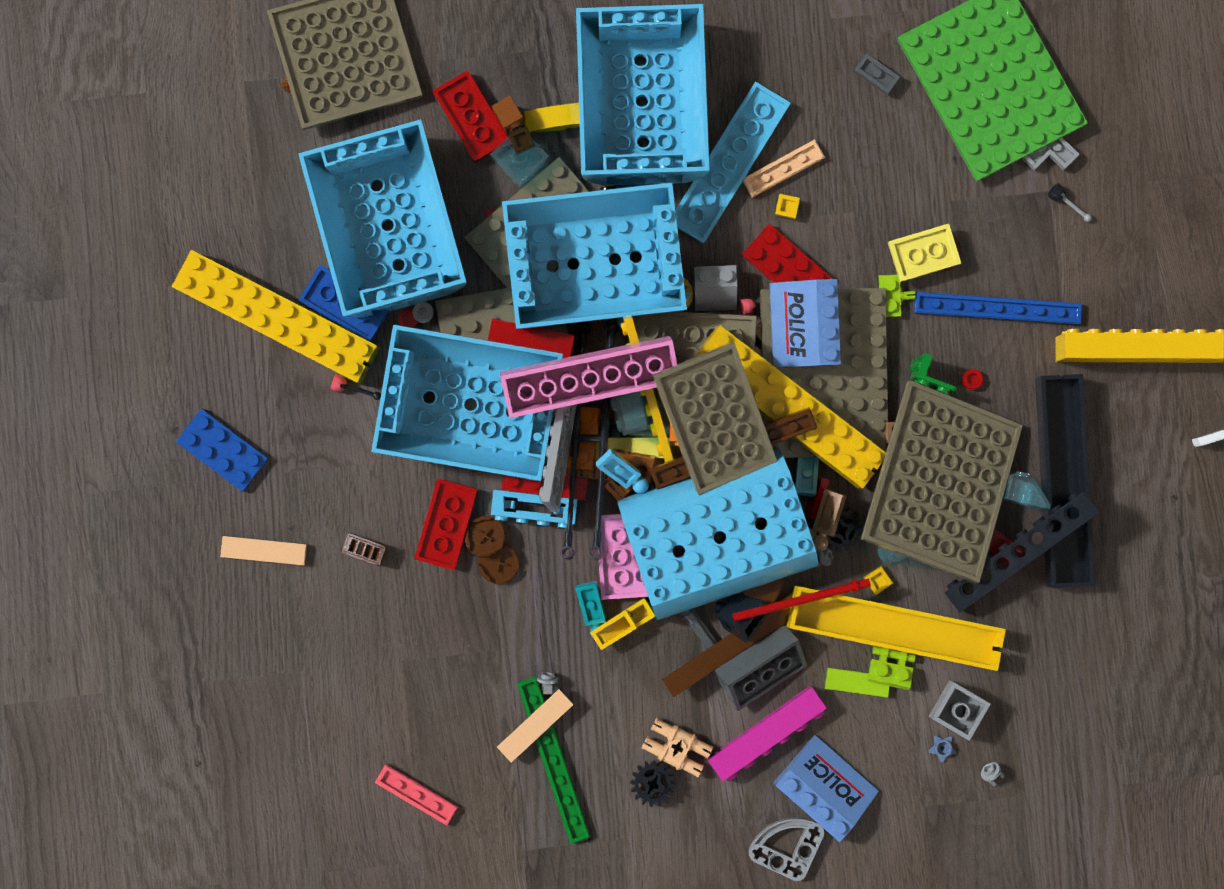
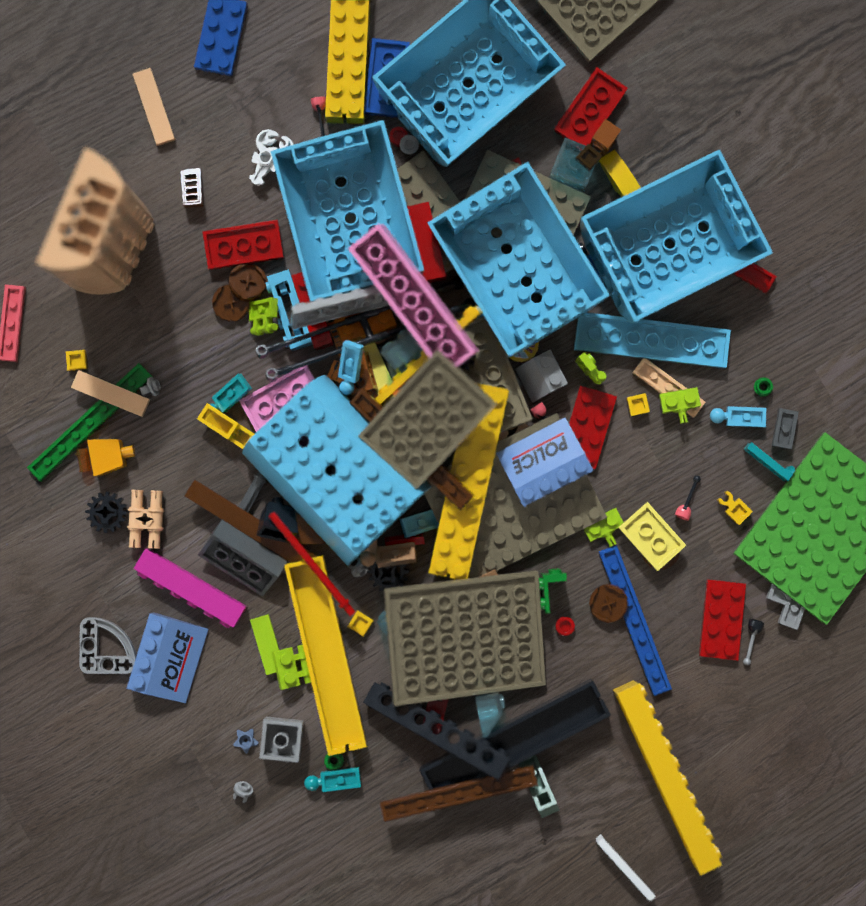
camera: 60 degrees right, 0 degrees up
none -> light nougat slope [37,148,154,295]
none -> yellow tile [66,350,88,371]
none -> clear orange pin [75,448,92,472]
none -> light orange torso [87,439,135,477]
none -> white animal [249,129,294,186]
none -> lime plate [249,297,278,336]
none -> teal plate [304,767,361,792]
none -> green plate [324,753,344,770]
none -> reddish brown tile [380,765,538,822]
none -> sand green slope [518,755,560,818]
none -> lime plate [575,352,606,385]
none -> reddish brown tile [589,584,628,623]
none -> lime plate [659,387,701,424]
none -> hinge [675,475,701,521]
none -> red plate [699,579,746,661]
none -> medium azure plate [710,406,766,428]
none -> yellow plate [717,491,753,525]
none -> red tile [733,263,777,293]
none -> teal hinge [743,442,795,481]
none -> green plate [754,377,773,397]

